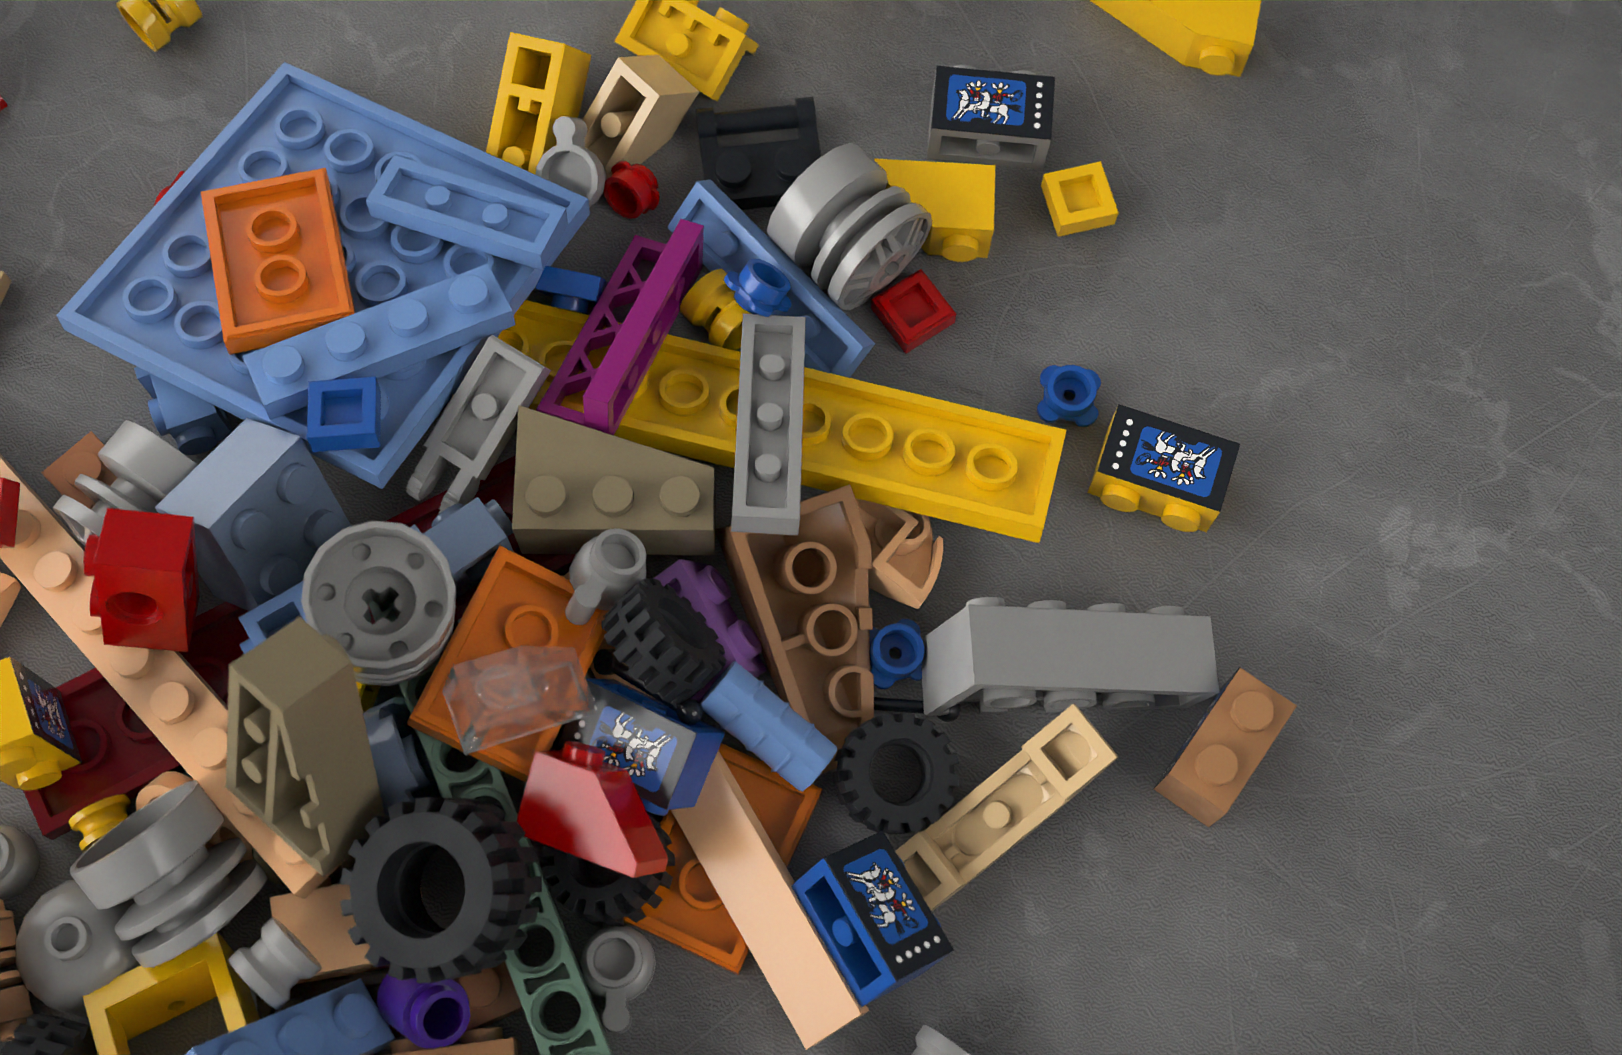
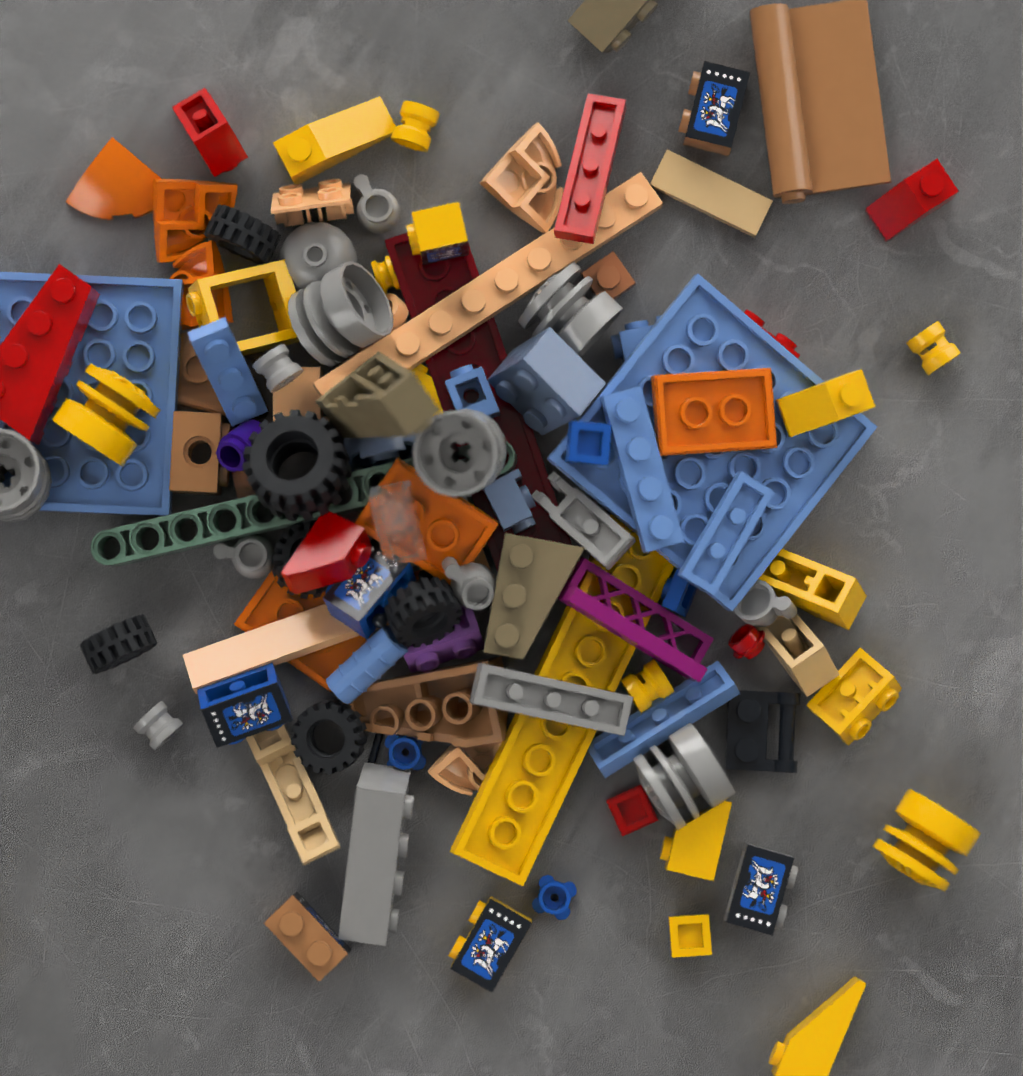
camera: 105 degrees right, 15 degrees up
red brick [83,508,200,652] -> none
blue plate [724,259,792,317] -> none
none -> yellow slope [776,369,875,437]

